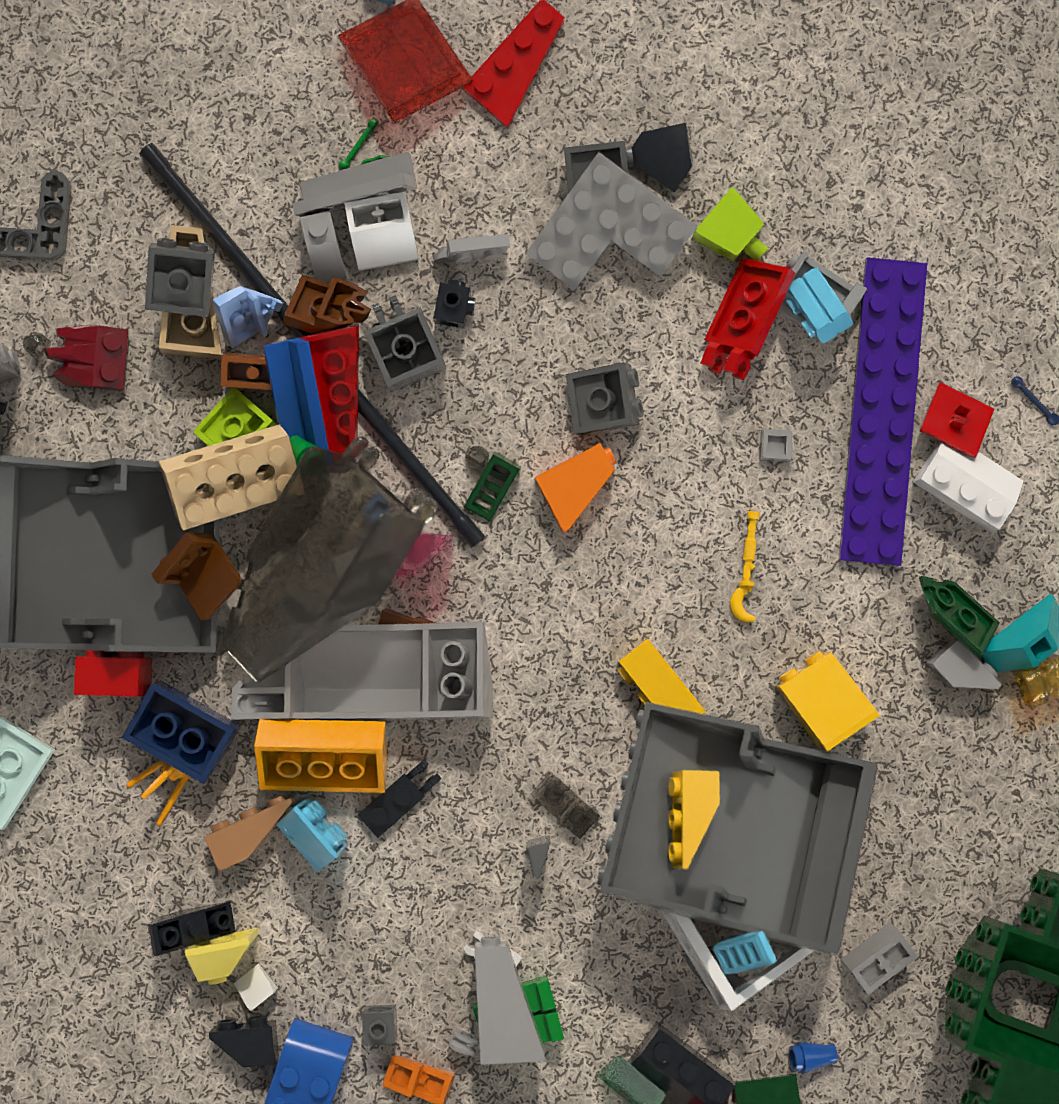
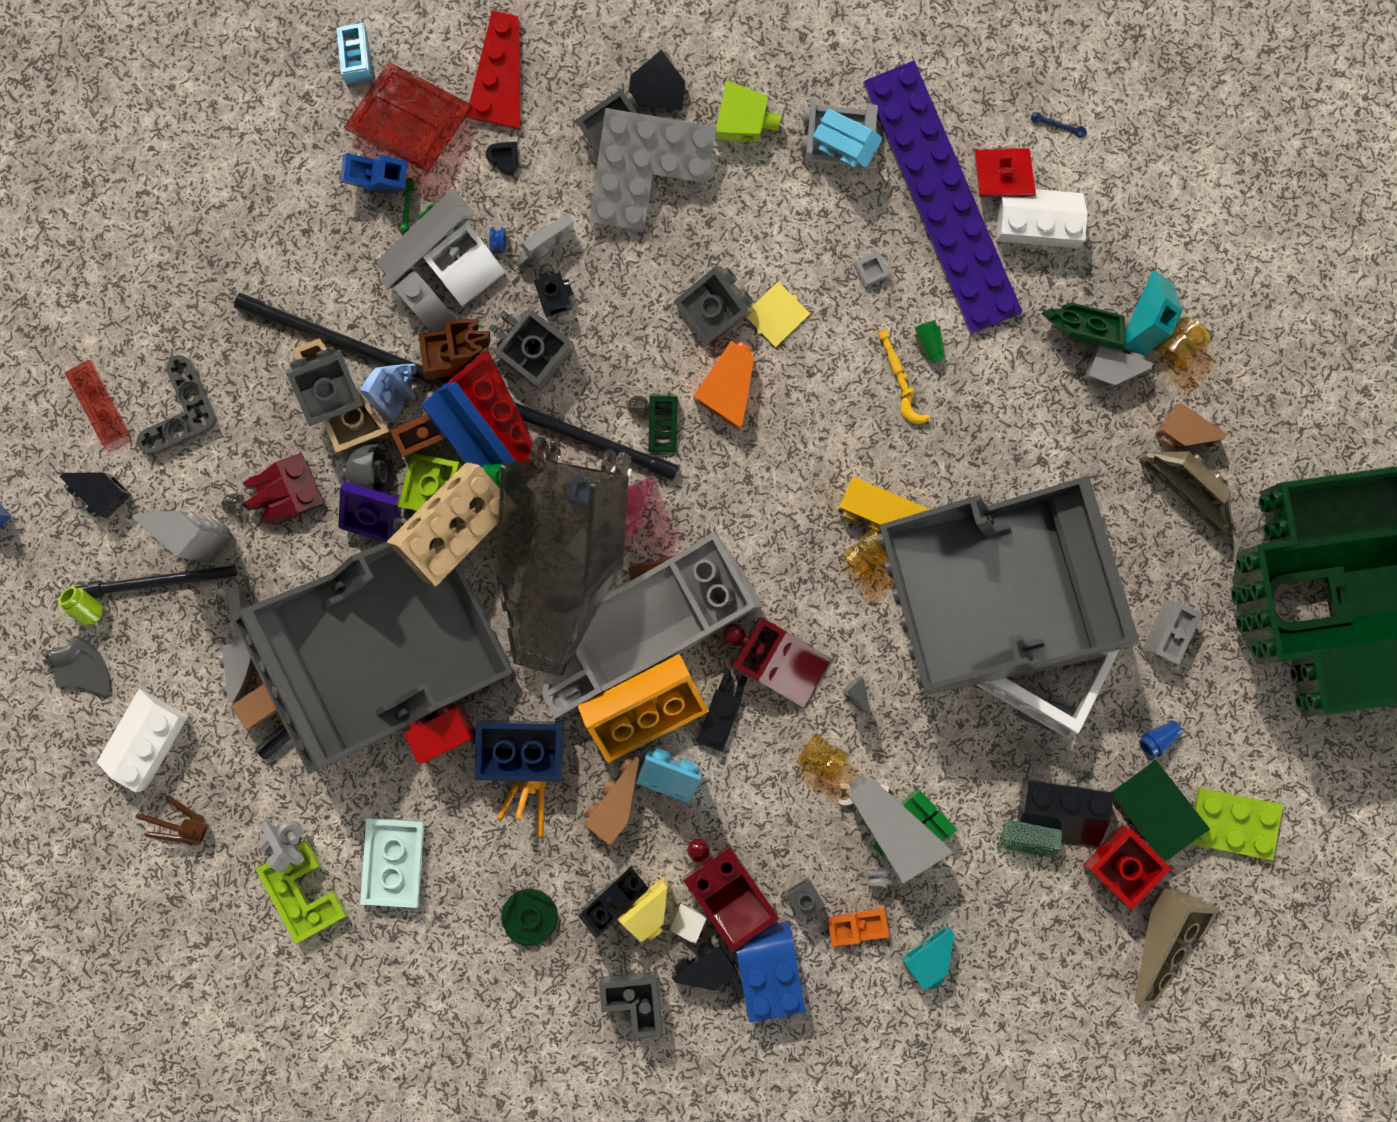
camera: 25 degrees left, 0 degrees up
reddish brown bracket [151,532,242,620] -> none
clear smoke slope [530,771,600,839] -> none
yellow slope [668,770,720,869] -> none
red tile [700,258,796,380] -> none
medium azure slope [713,931,776,974] -> none
yellow slope [776,650,880,751] -> none
none -> dark purple plate [338,481,401,542]
none -> blue brick [340,153,408,194]
none -> dark grey cylinder [343,444,394,494]
none -> black tile [486,141,519,176]
none -> blue bush [489,227,506,253]
none -> dark green tile [501,888,558,946]
none -> dark grey brick [599,971,663,1039]
none -> dark red slope [683,839,779,952]
none -> dark red slope [723,617,831,708]
none -> light yellow piece [746,281,810,348]
none -> clear yellow wheel [796,733,849,785]
none -> clear yellow wheel [841,528,889,581]
none -> green cone [914,320,945,363]
none -> dark tan wedge [1139,451,1232,536]
none -> medium nougat slope [1155,403,1227,449]

